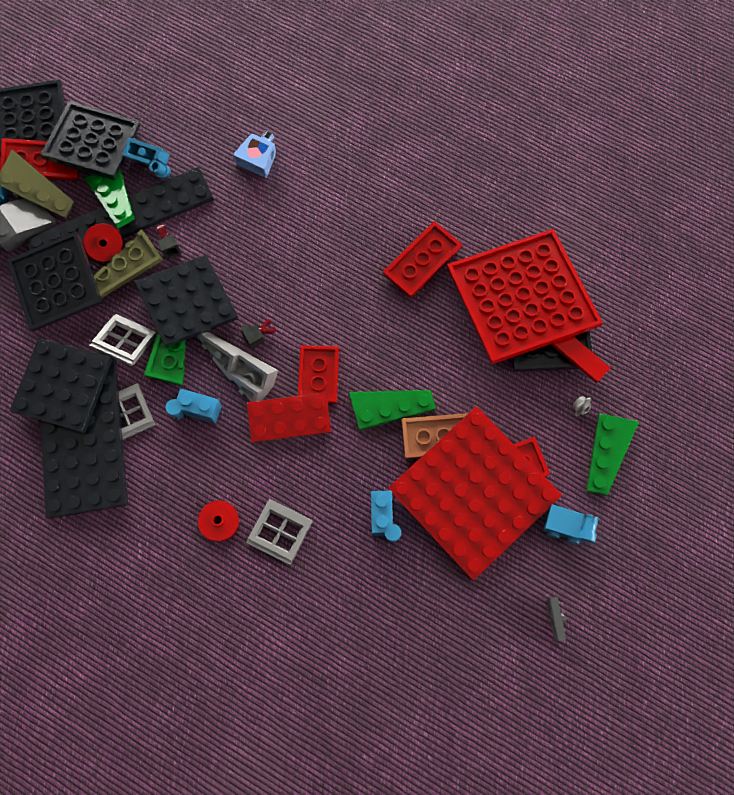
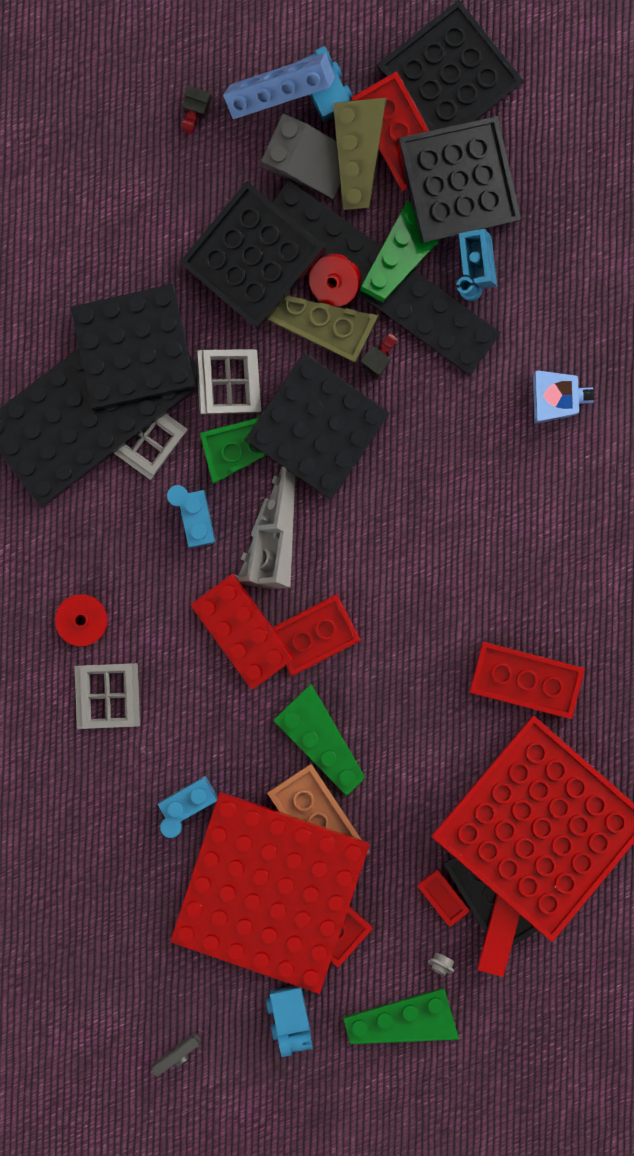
camera: 60 degrees right, 15 degrees up
pearl dark grey piece [241,319,276,350] -> none
none -> red tile [417,869,470,927]

